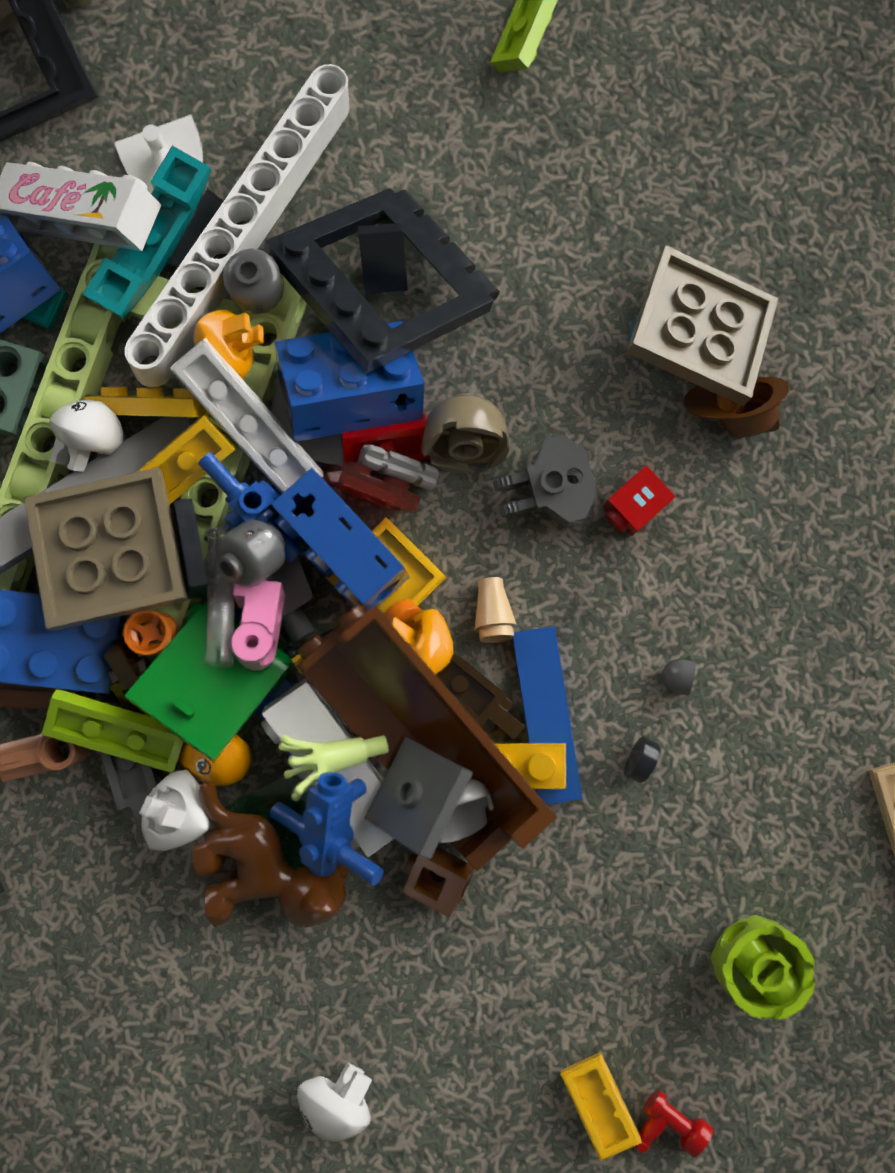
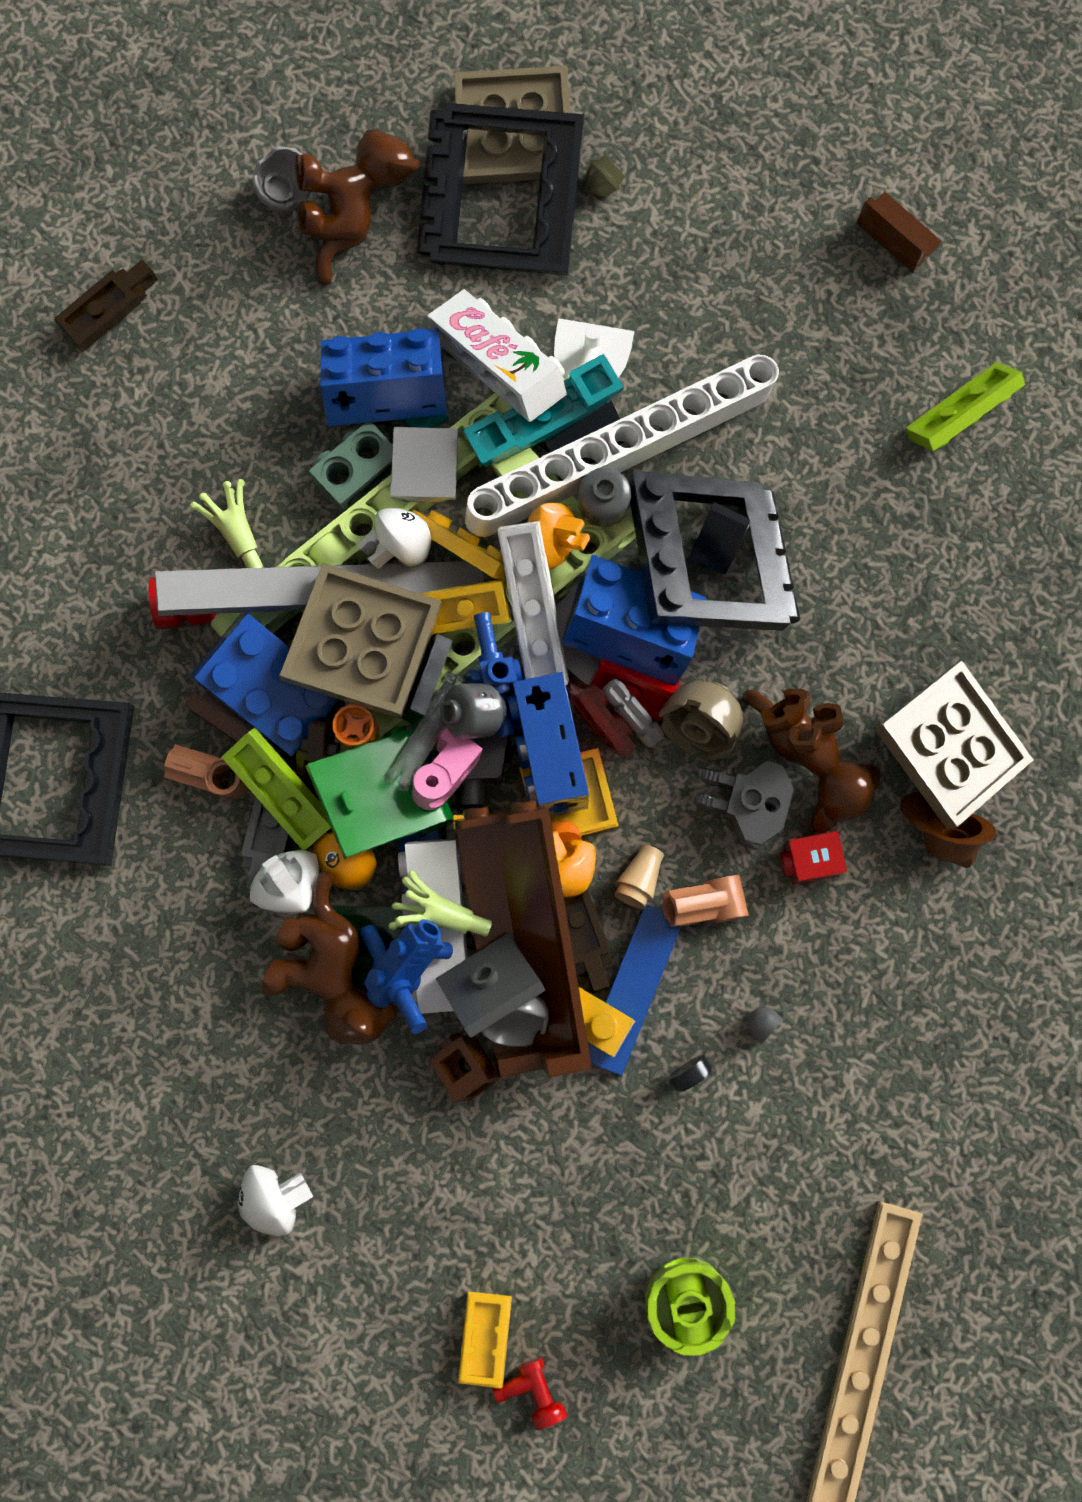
camera: 30 degrees right, 5 degrees down
none -> light grey piece [390,427,458,503]
none -> nougat piece [662,875,749,927]
none -> reddish brown animal [742,689,881,833]

